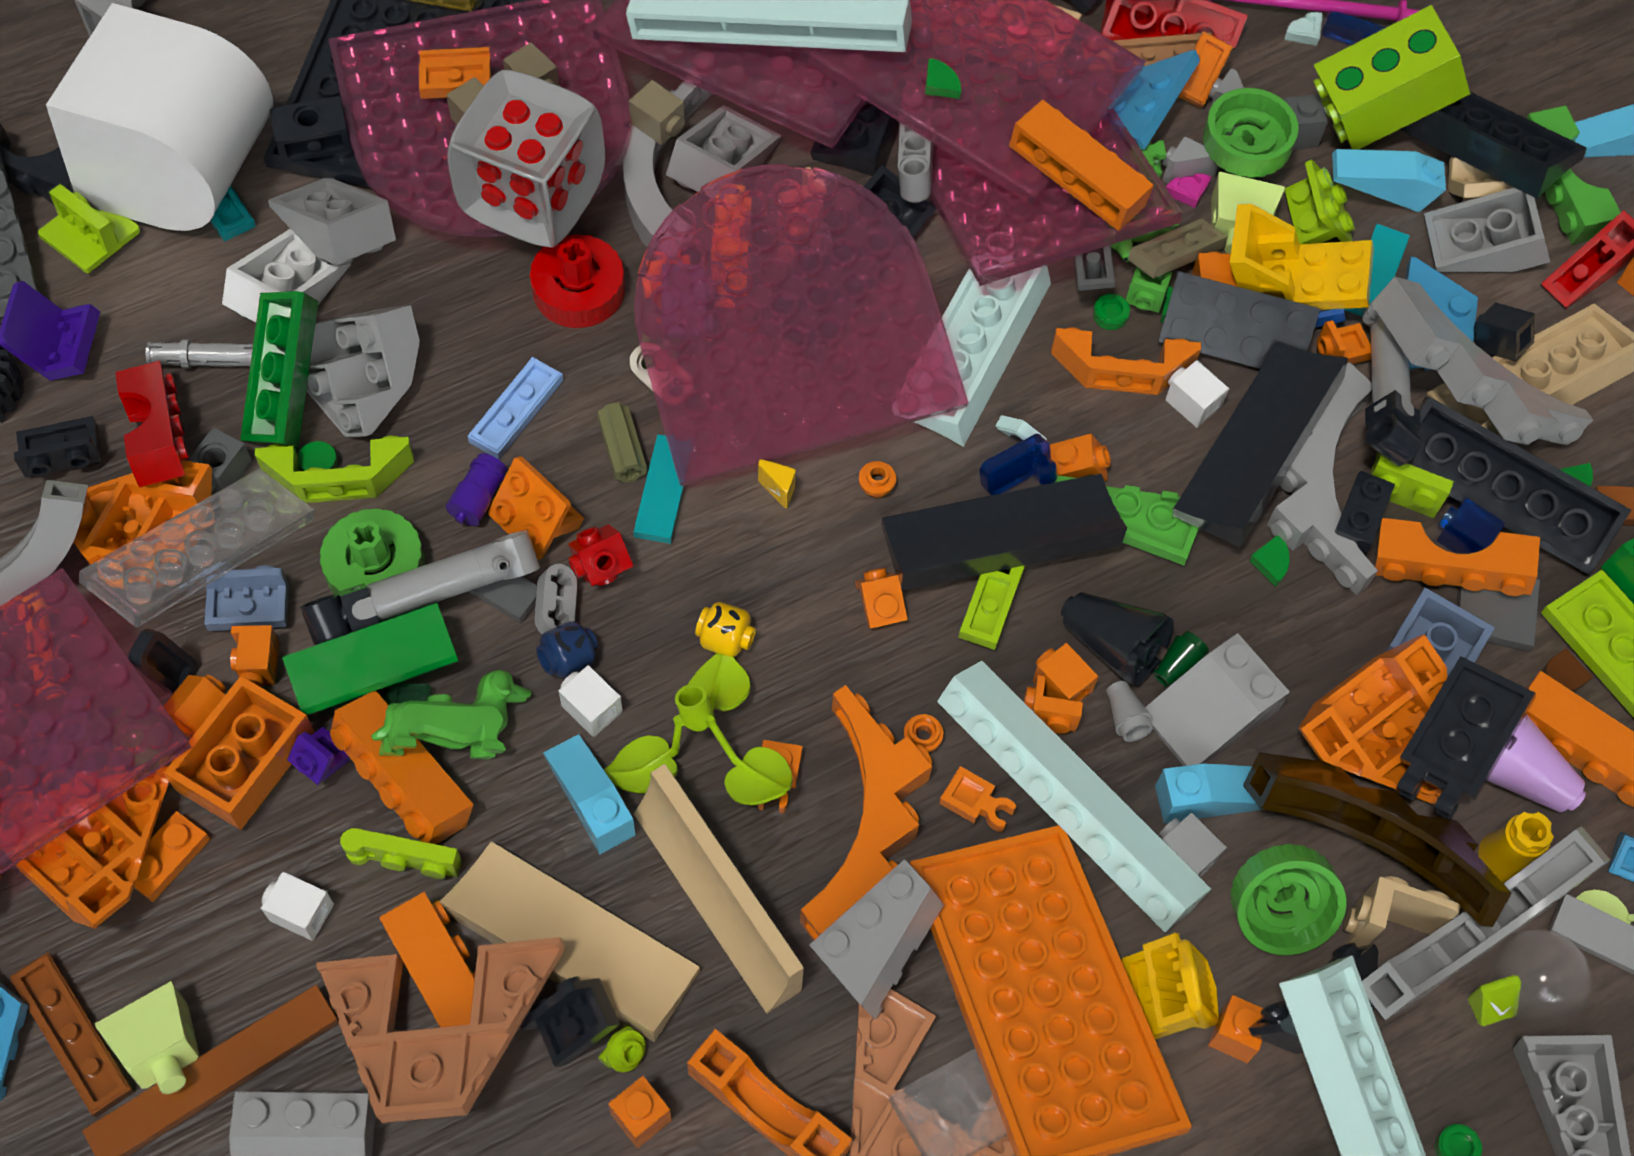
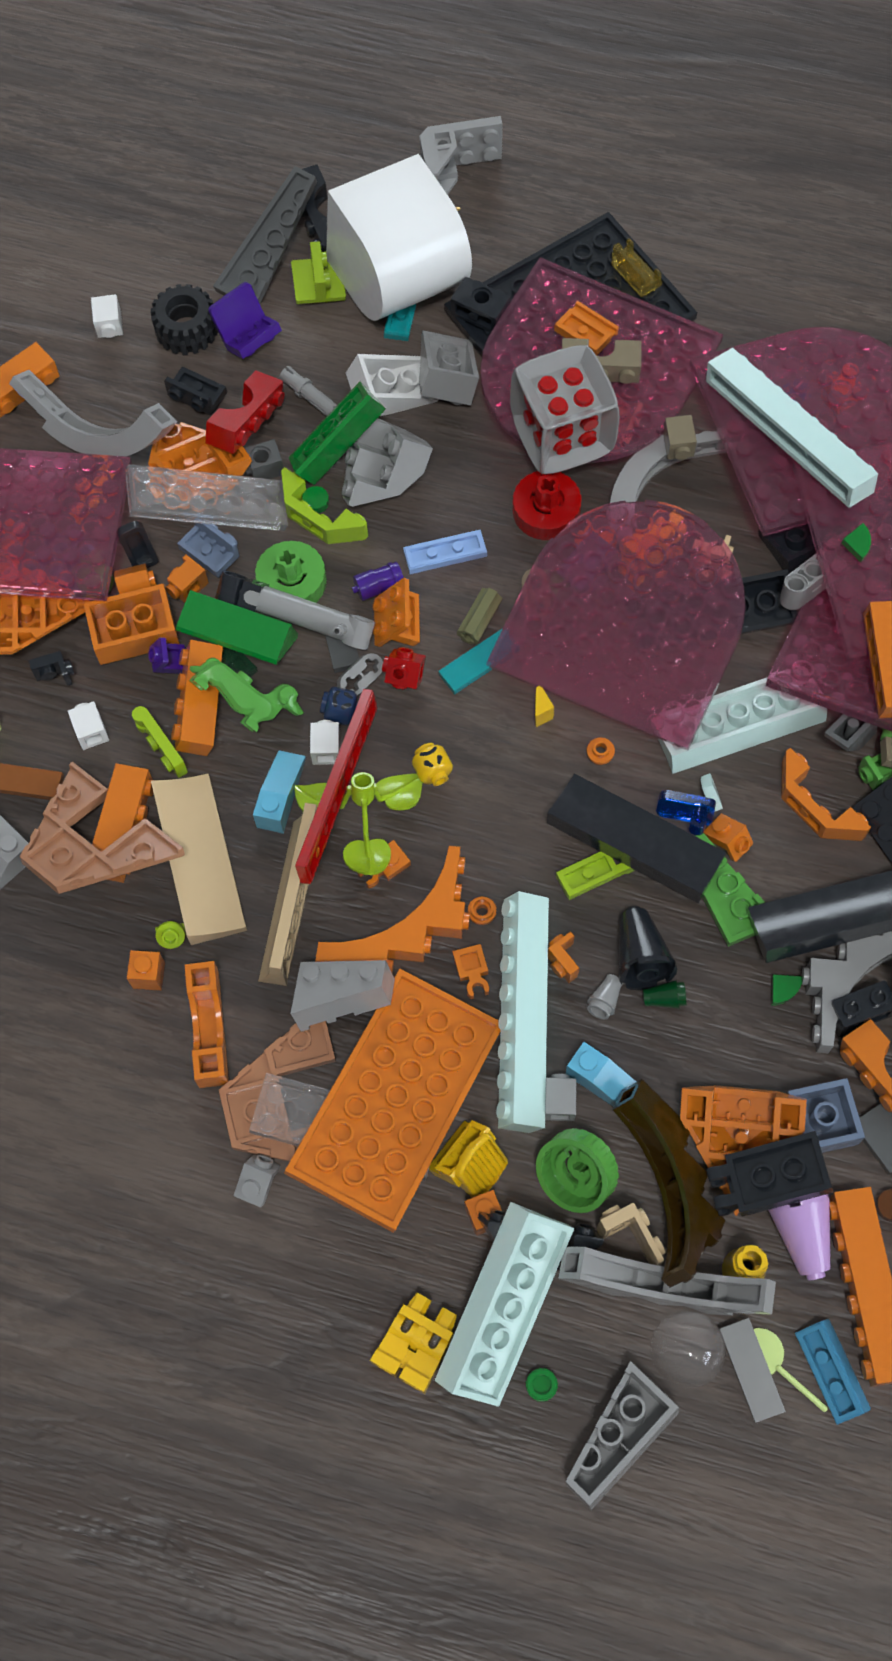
camera: 50 degrees right, 5 degrees up
orange plate [134,811,211,903] -> none
black bracket [520,976,620,1067] -> none
light grey slope [666,105,782,203] -> none
orange bracket [855,568,908,629] -> none
orange brick [1033,643,1099,702] -> none
green tile [1093,294,1130,330] -> none
light grey slope [1145,633,1290,766] -> none
white brick [1165,360,1229,428] -> none
lime slope [1467,975,1521,1026] -> none
none -> black bracket [28,651,75,686]
none -> red tile [295,689,377,884]

